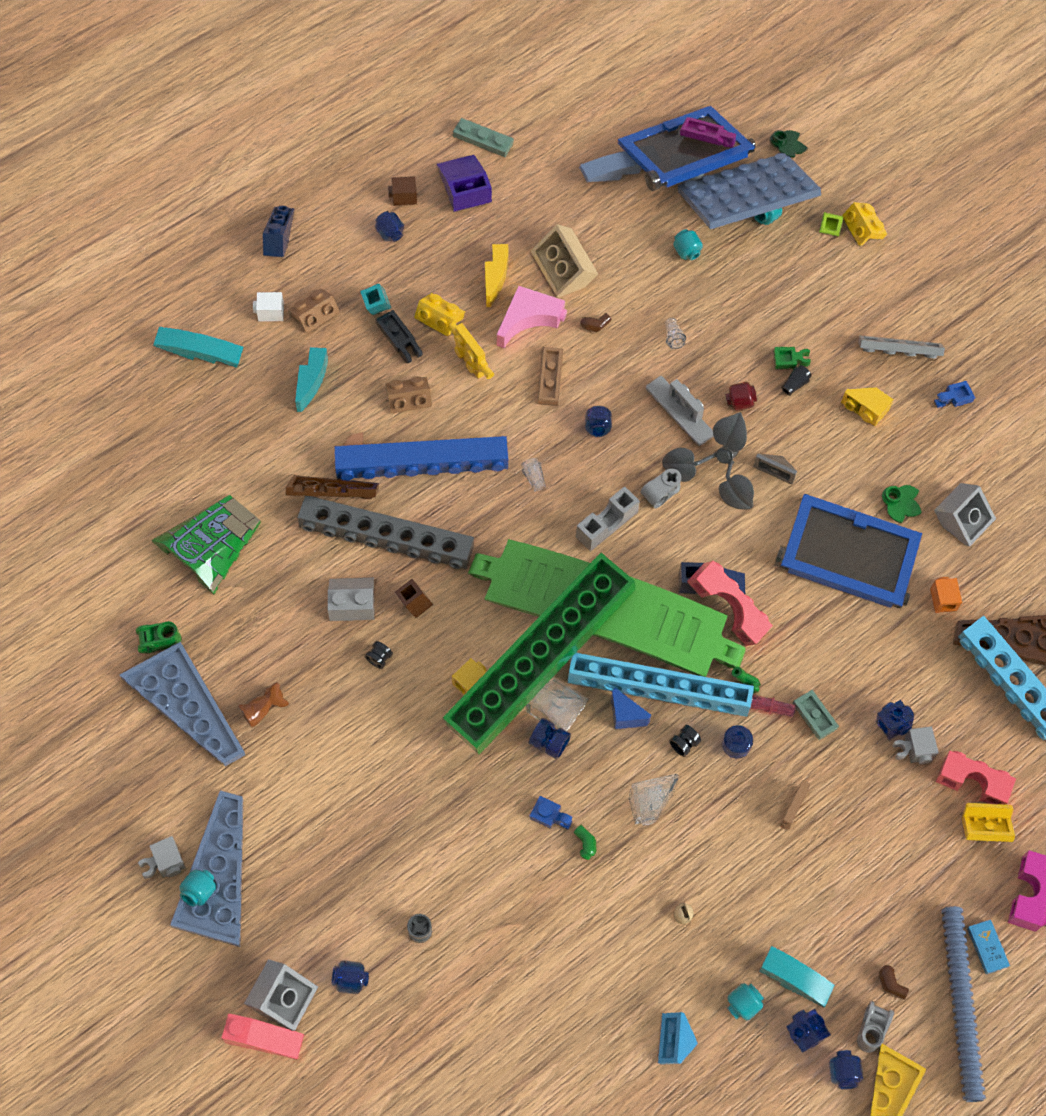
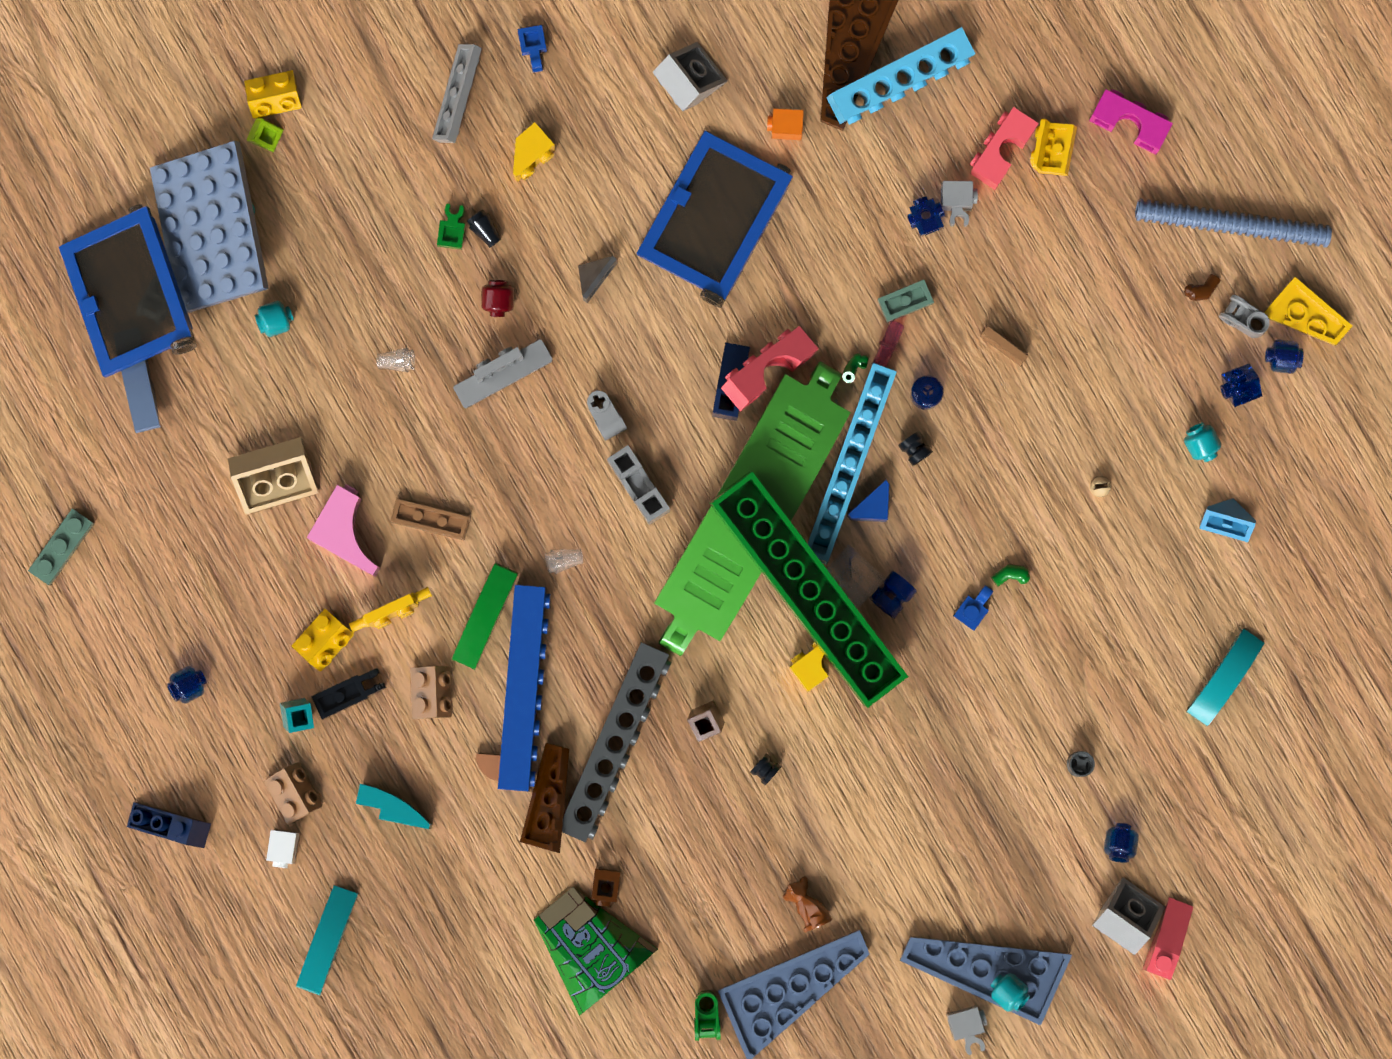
camera: 80 degrees left, 20 degrees up
light grey slope [328,577,375,621] -> none
reddish brown brick [388,176,417,206] -> none
dark purple slope [437,155,492,212] -> none
yellow slope [485,244,508,307] -> none
reddish brown arm [580,313,612,332] -> none
clear blue head [585,405,612,437] -> none
clear slope [628,773,679,825] -> none
dark grey plant [662,412,754,509] -> none
magenta hinge [680,117,736,148] -> none
teal slope [759,946,835,1008] -> none
dark green plate [769,130,808,158] -> none
green plate [882,485,922,523] -> none
dark azure tile [967,920,1010,974] -> none
none -> green slope [452,563,518,670]
none -> reddish brown brick [591,868,621,907]
none -> teal slope [1186,628,1265,726]

